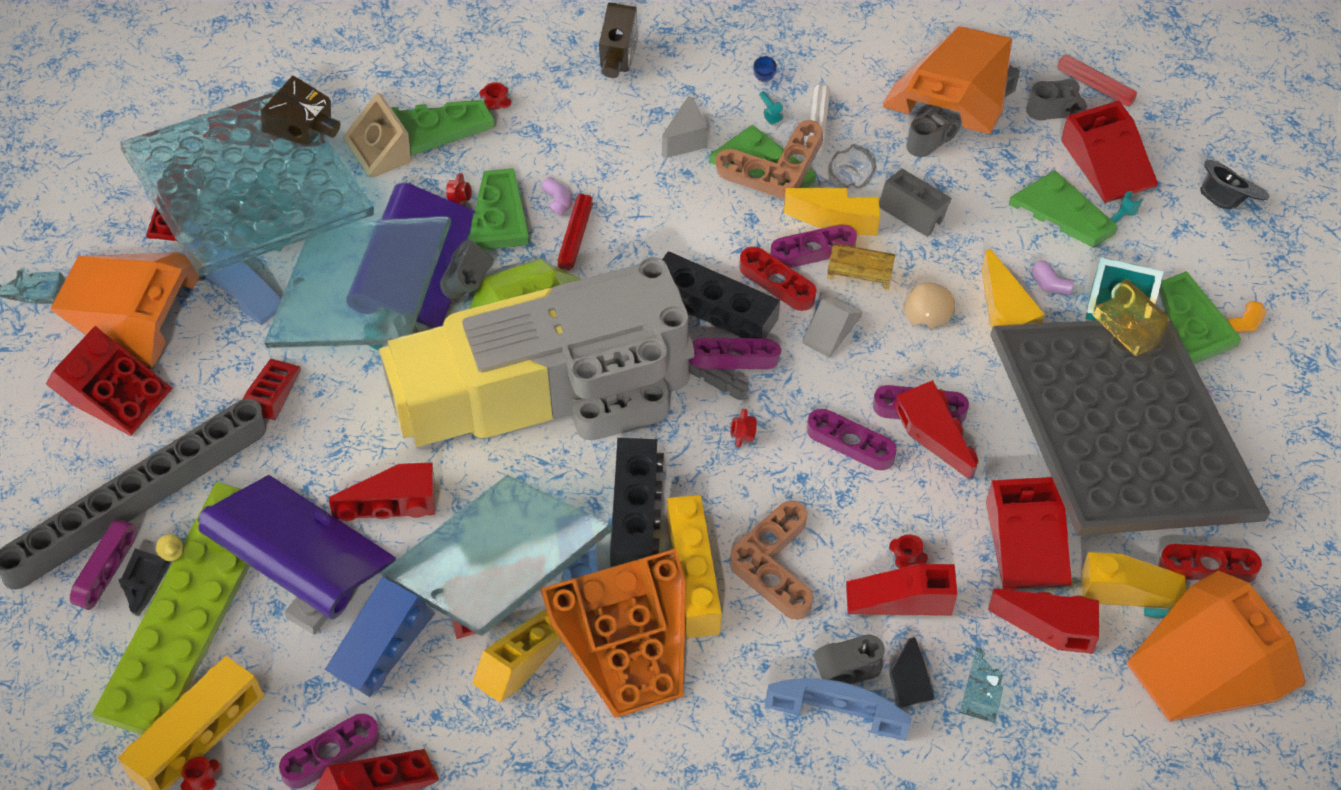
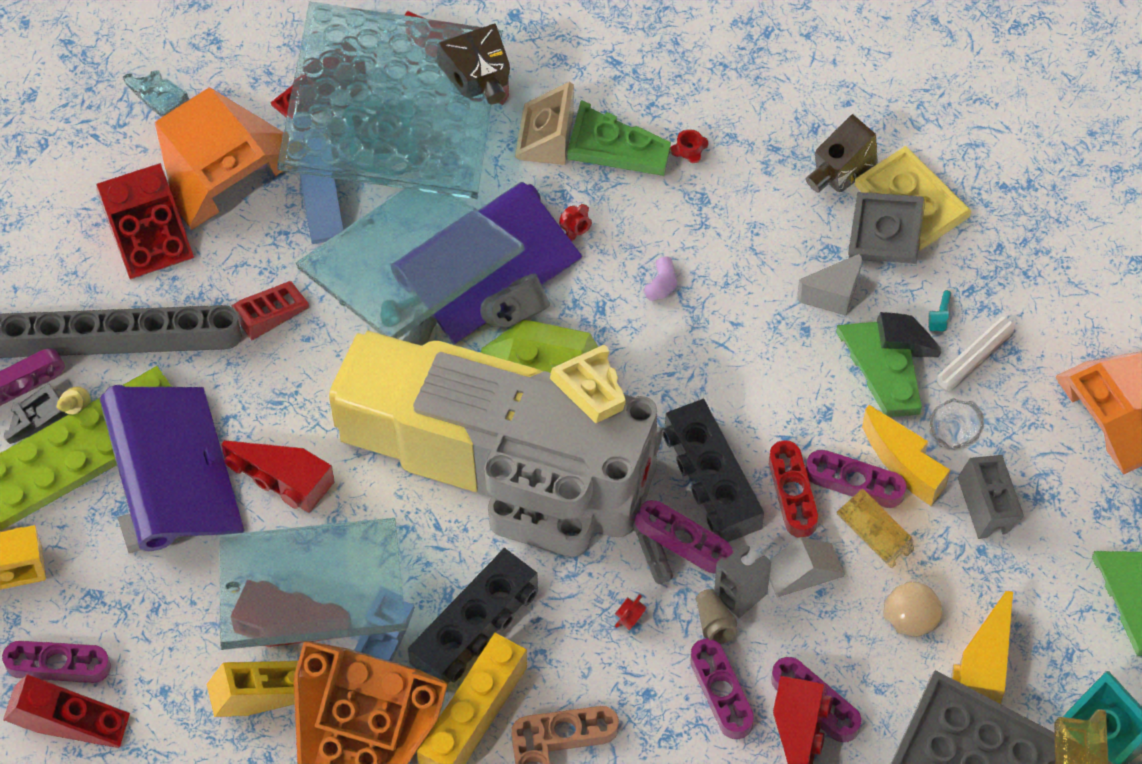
camera: 40 degrees right, 5 degrees up
blue wedge [324,576,436,697] -> none
bright green wing [468,168,529,250] -> none
red axle [557,193,593,271] -> none
nougat beam [715,120,823,198] -> none
clear blue hinge [753,56,777,82] -> none
dark grey piece [906,105,961,157] -> none
lavender arm [1032,260,1074,295] -> none
none -> light yellow wing [550,344,626,423]
none -> dark tan cone [696,589,737,645]
none -> dark grey hinge [714,546,772,618]
none -> dark grey plate [848,192,925,264]
none -> light yellow tile [855,146,971,251]
none -> black slope [877,312,941,358]

